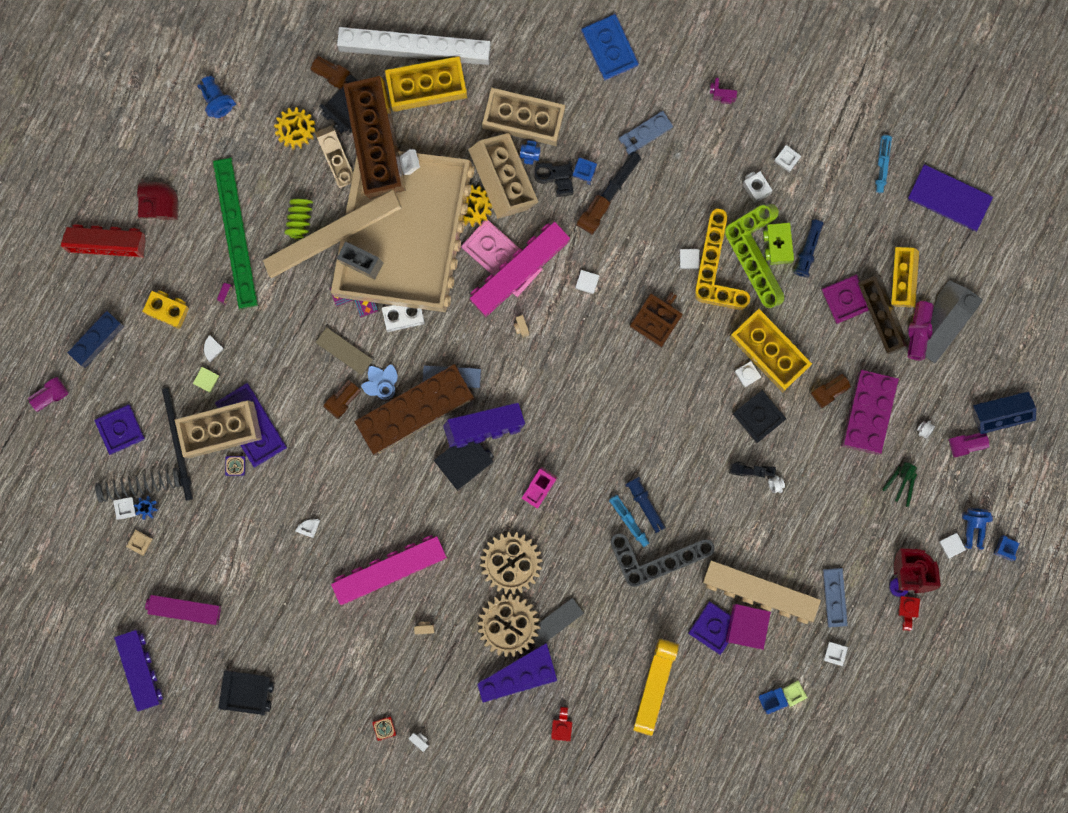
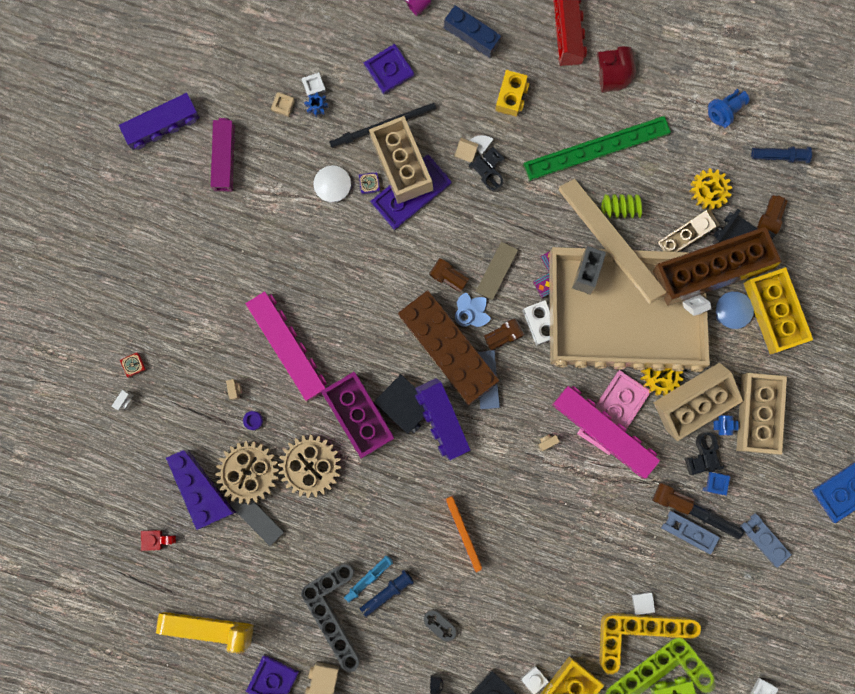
camera: 80 degrees right, 0 degrees up
dark grey piece [95,467,181,503] -> none
yellowish green tile [193,367,219,393] -> none
magenta tile [217,283,233,305] -> none
black panel [218,671,275,716] -> none
white tile [295,519,320,538] -> none
white brick [337,27,491,65] -> none
dark pink brick [522,467,558,509] -> none
white tile [575,270,599,294] -> none
reddish brown plate [630,292,683,348] -> none
magenta bracket [710,78,737,104] -> none
white brick [743,171,772,204] -> none
none -> dark purple tile [243,411,263,430]
none -> white dish [314,165,351,203]
none -> magenta brick [321,371,395,459]
none -> dark grey beam [424,609,456,642]
none -> orange tile [445,496,482,572]
none -> tan tile [455,138,479,162]
none -> black piece [469,147,505,192]
none -> reddish brown piece [484,318,525,350]
none -> sand blue plate [661,511,720,555]
none -> medium blue dish [716,292,754,329]
none -> dark blue pin [751,146,812,164]

